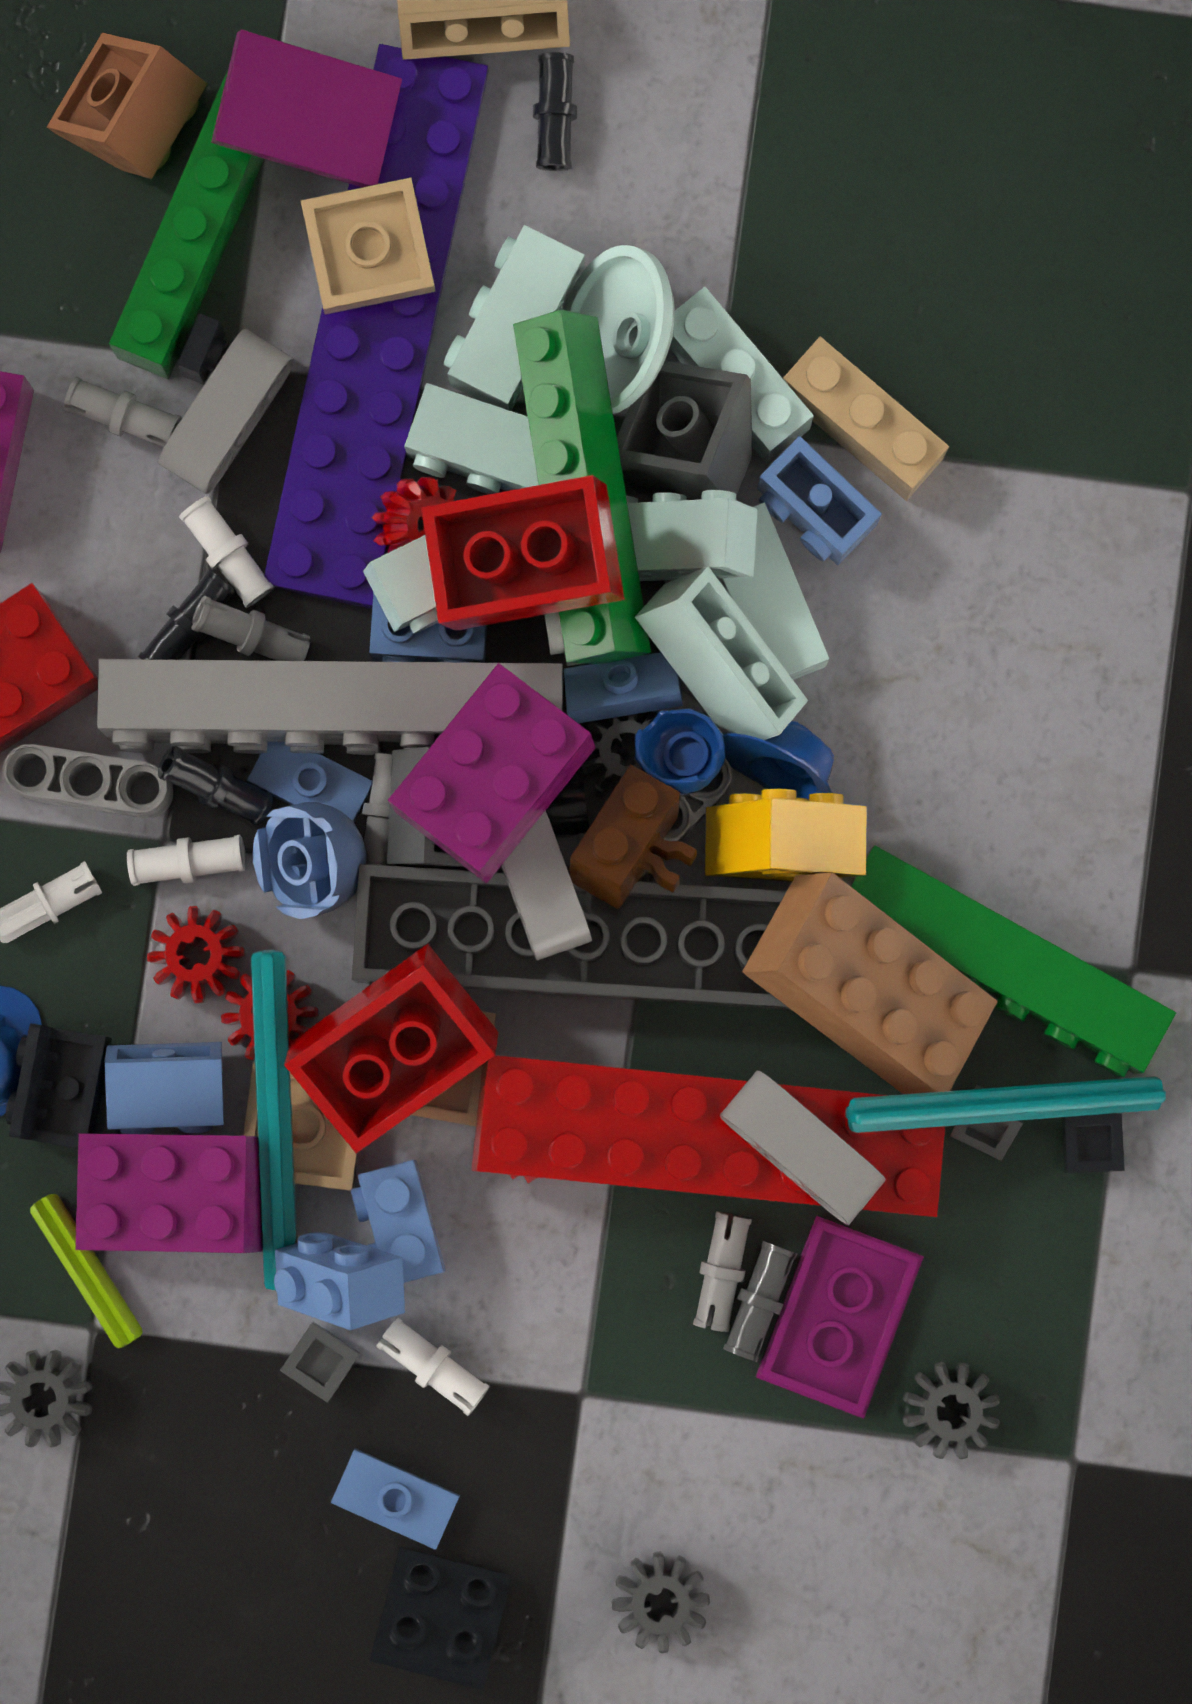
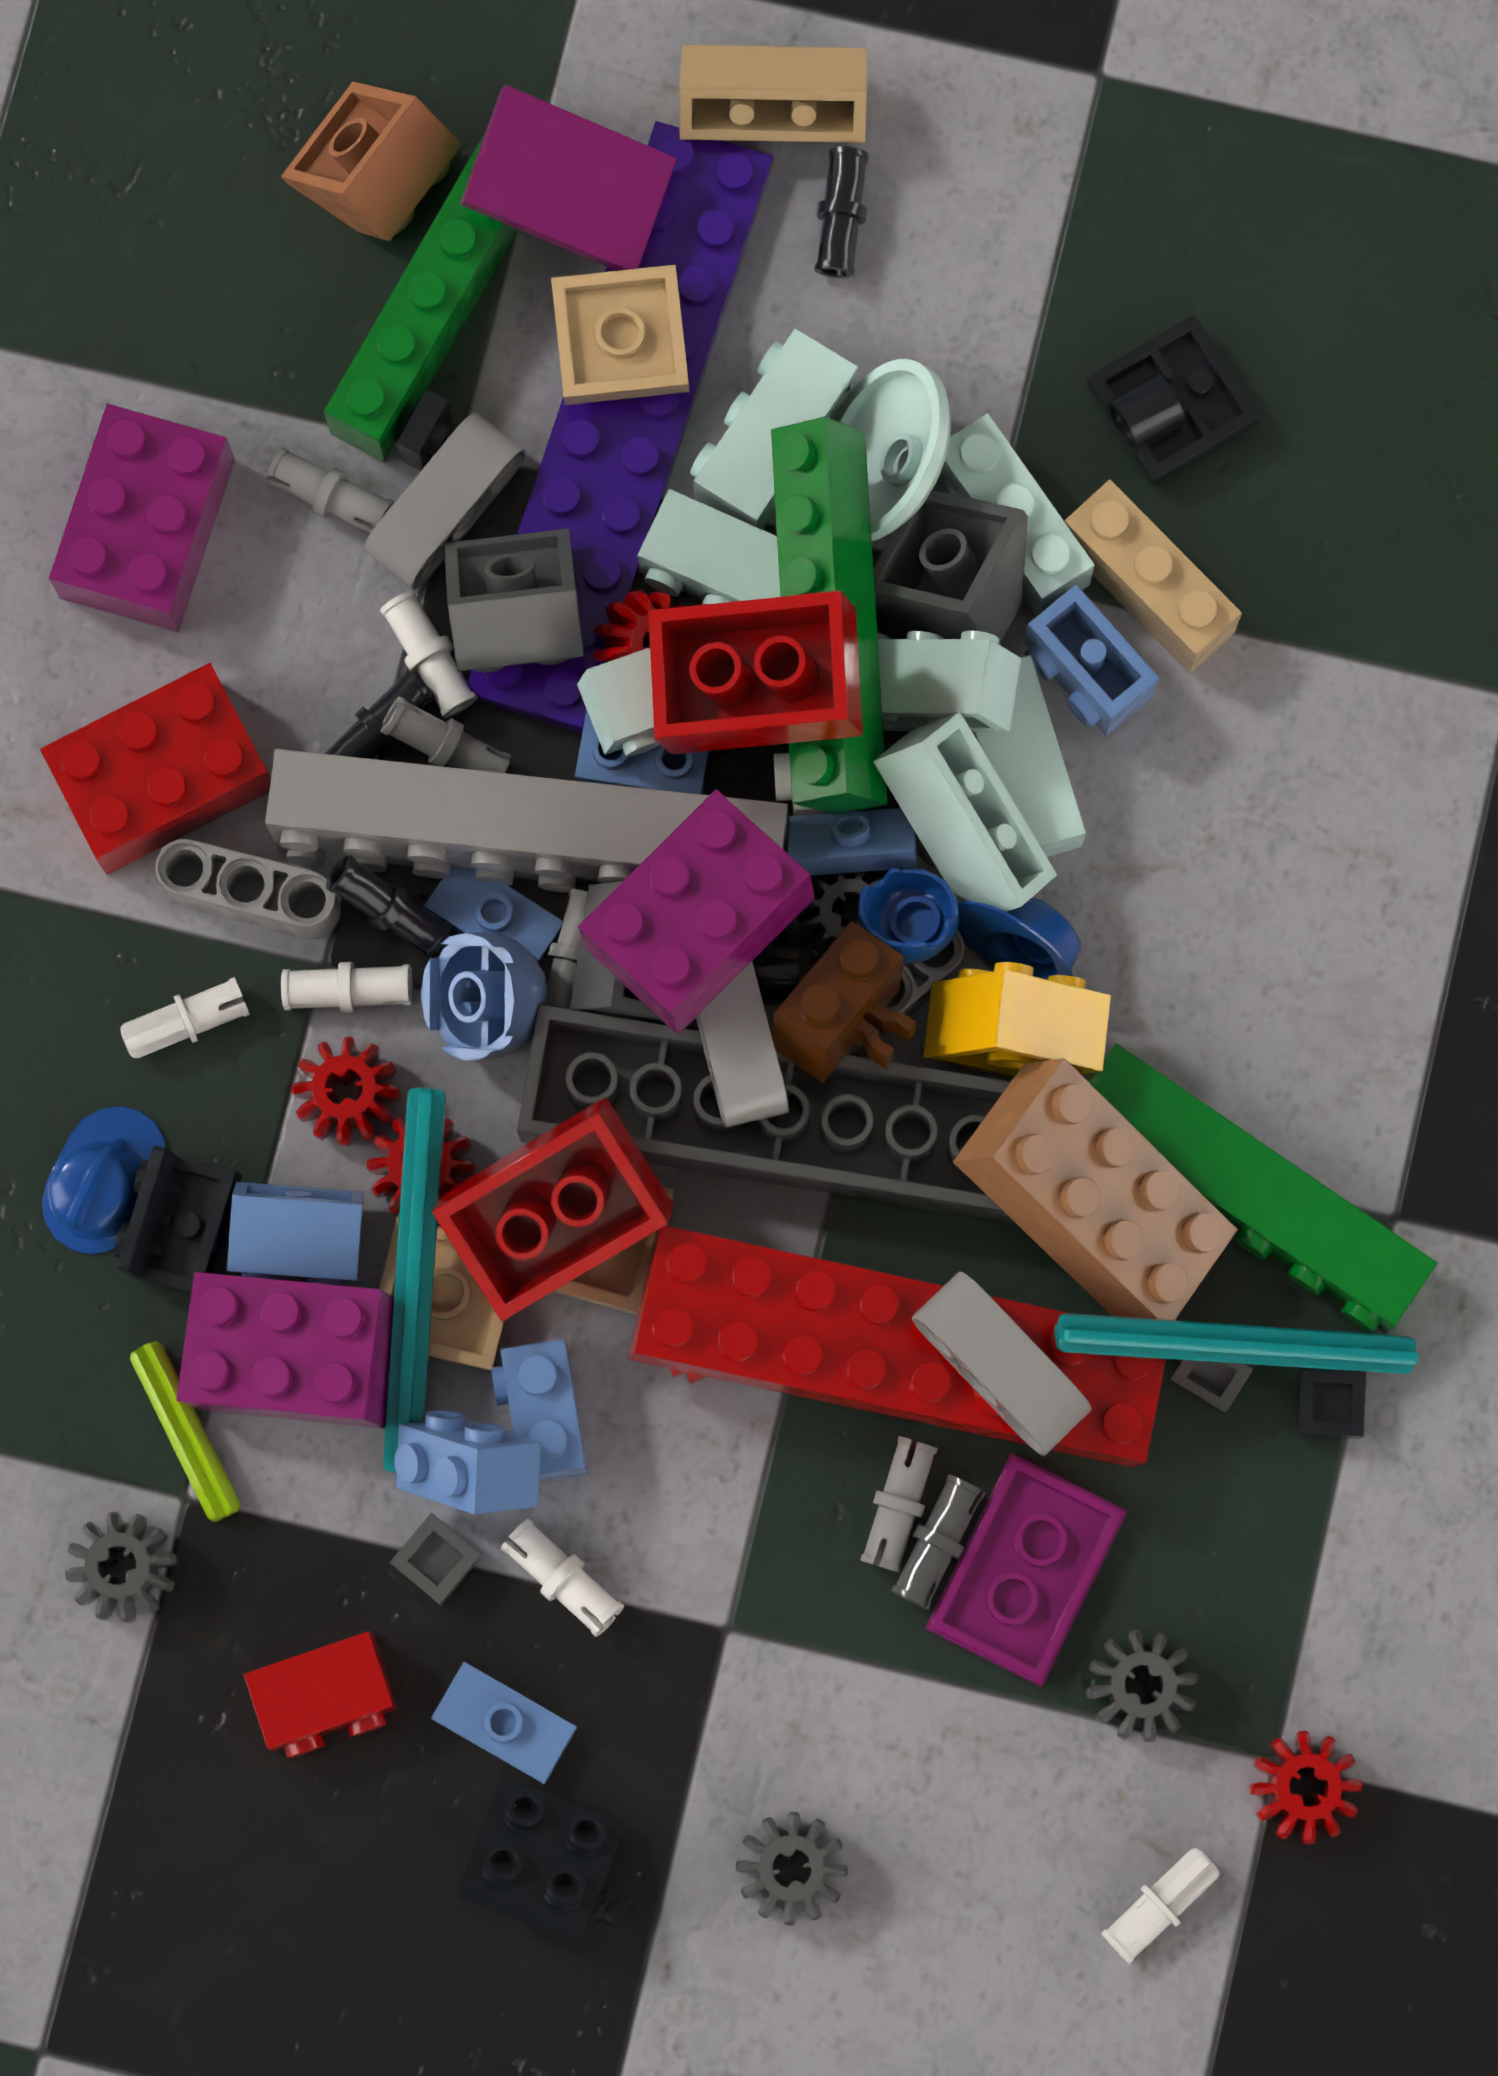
camera: 10 degrees right, 5 degrees down
none -> red brick [244,1631,398,1759]
none -> dark grey slope [444,528,584,672]
none -> black plate [1087,314,1261,486]
none -> white axle [1100,1848,1220,1965]
none -> red gear [1249,1731,1363,1844]

